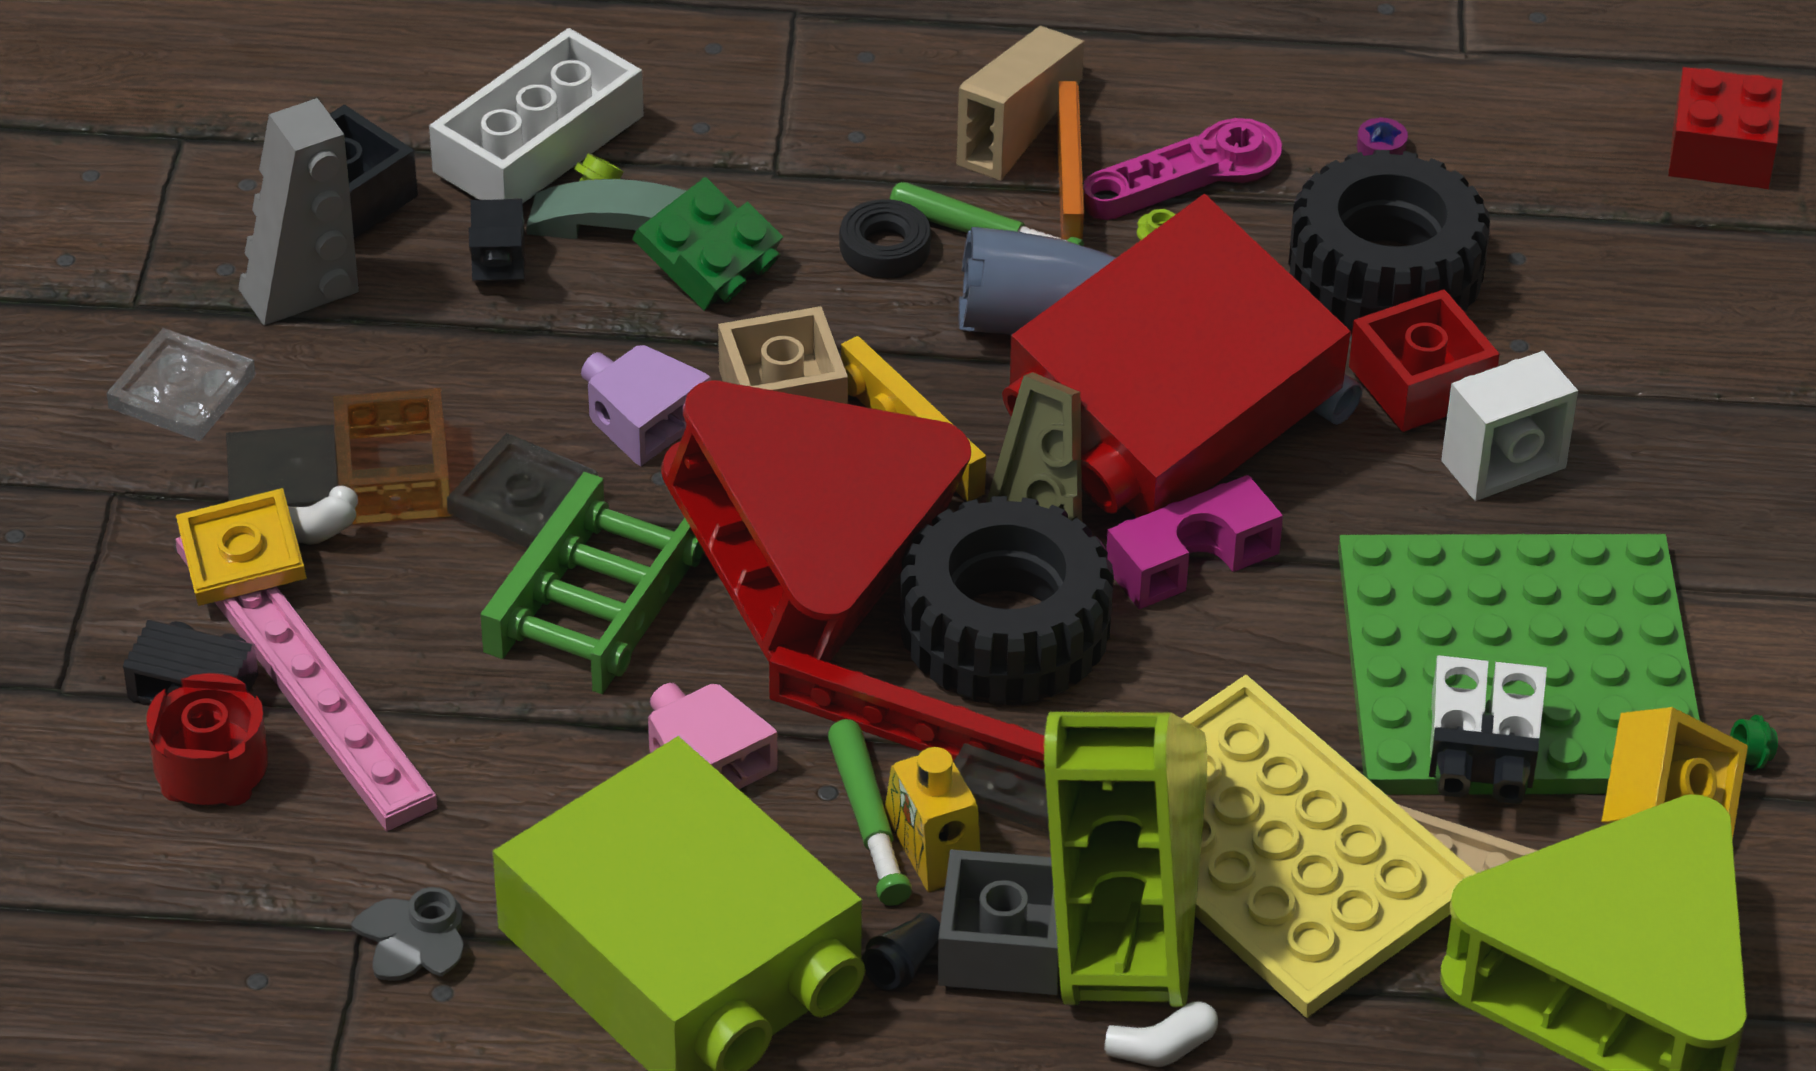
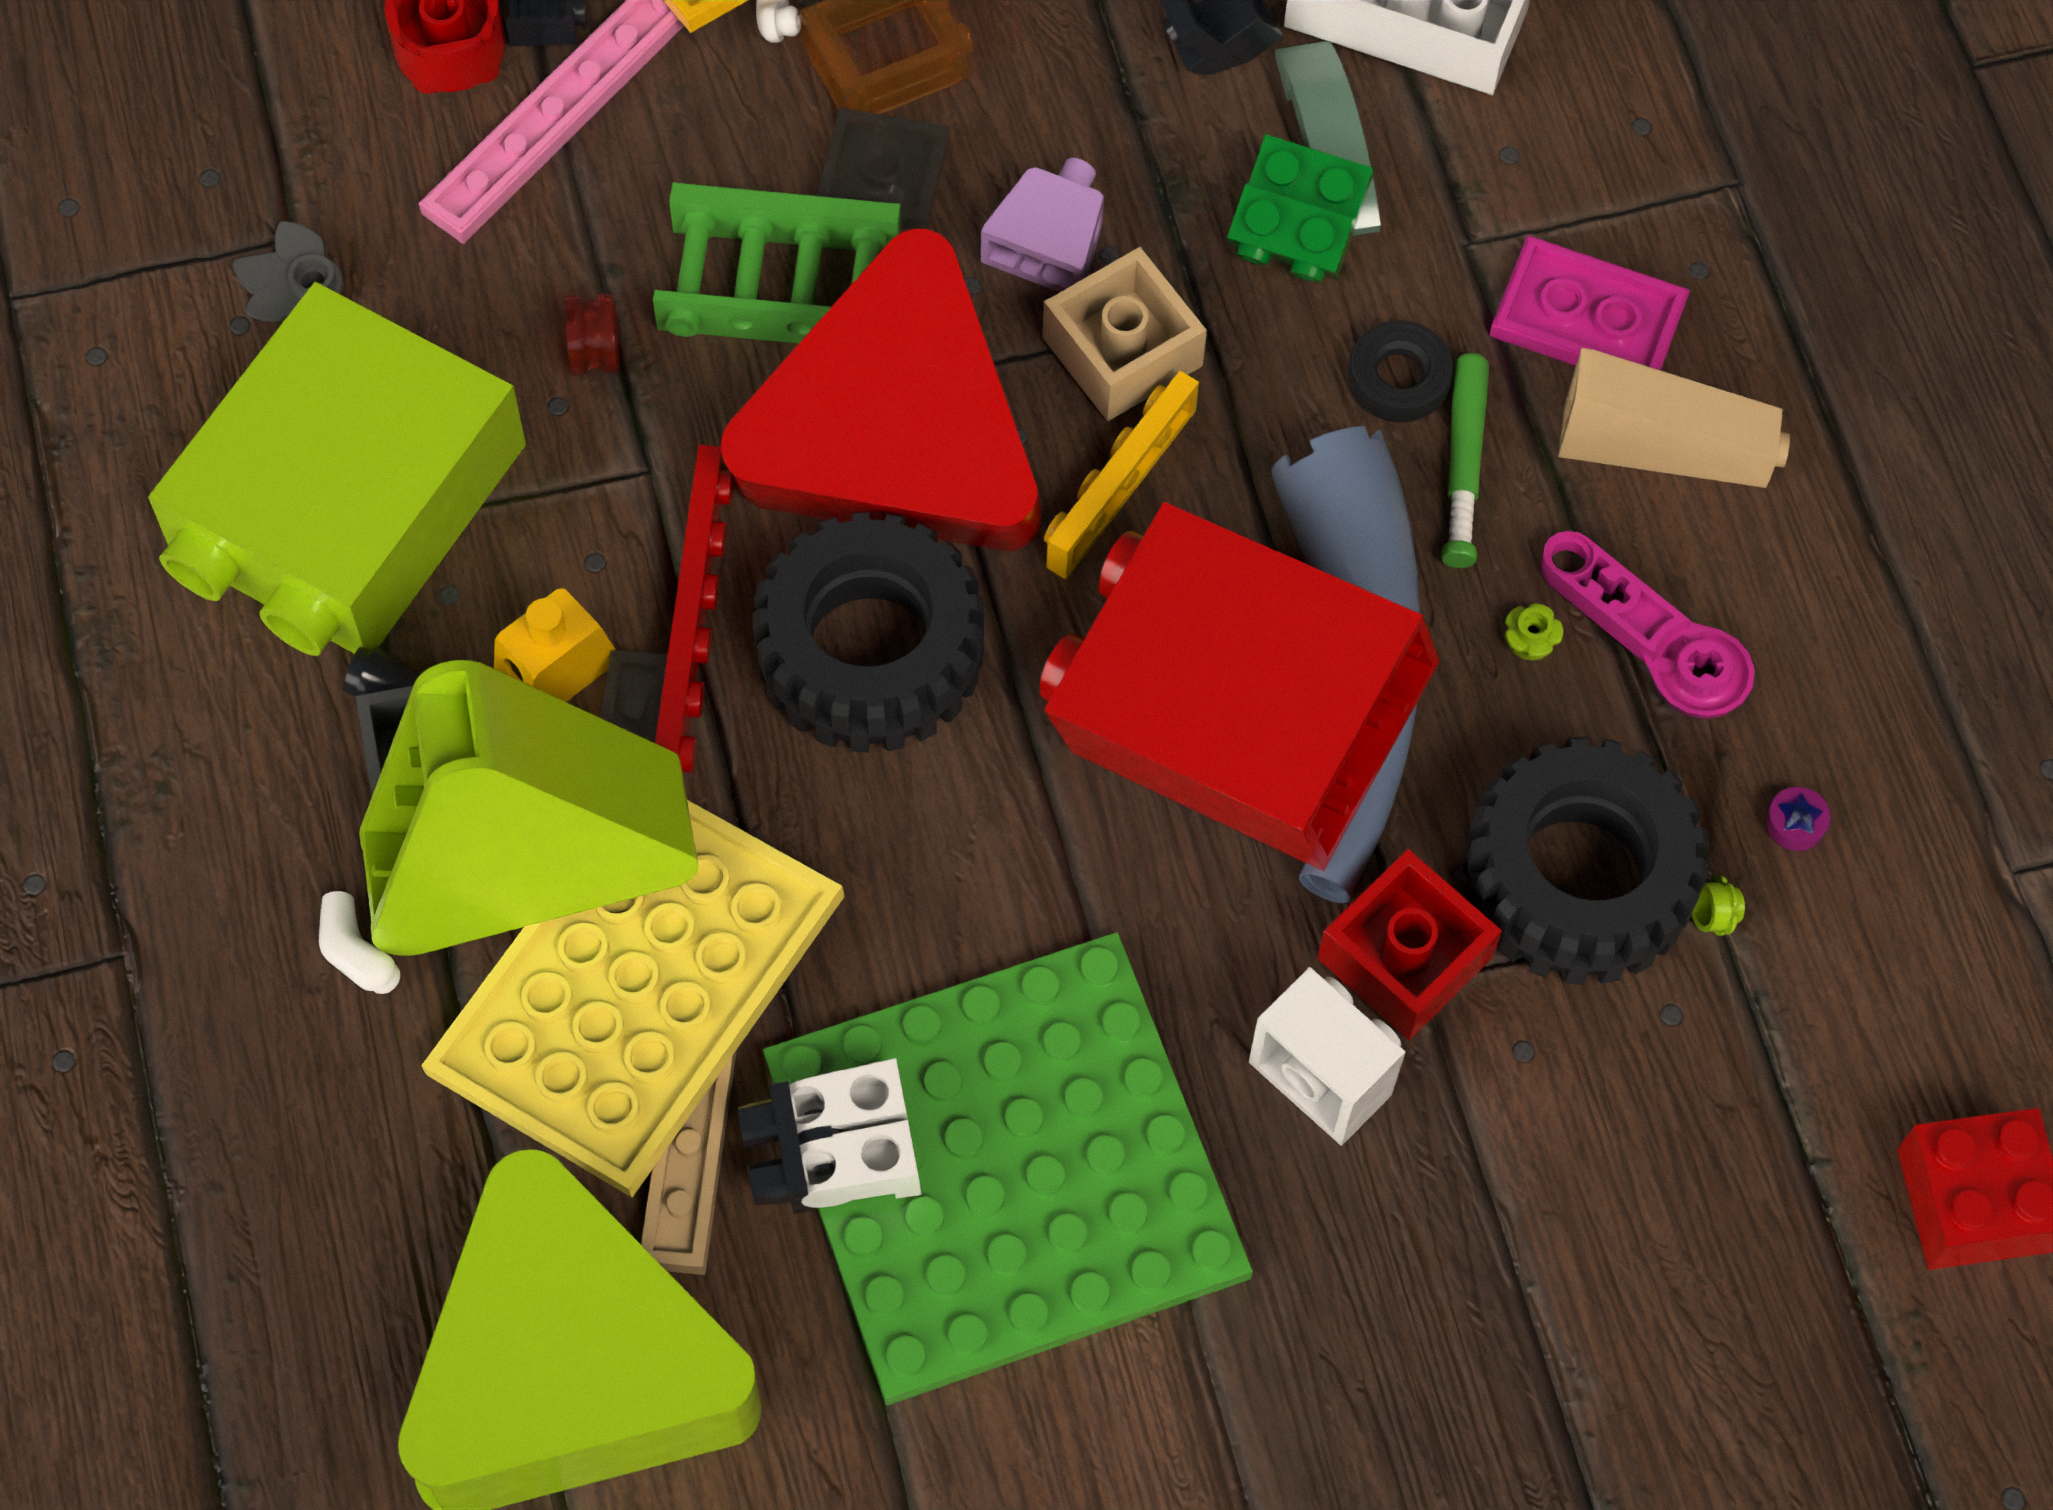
camera: 70 degrees right, 20 degrees up
lime plate [574,153,624,181] -> none
bright pink torso [648,683,778,789] -> none
bright green piece [828,719,912,906] -> none
olive wing [986,372,1082,521] -> none
orange tile [1057,81,1084,240] -> none
dark pink arch [1107,475,1283,609] -> none
yellow slope [1601,707,1748,840] -> none
green plate [1730,715,1778,771] -> none
none -> clear red wheel [565,292,620,377]
none -> dark pink tile [1489,235,1690,371]

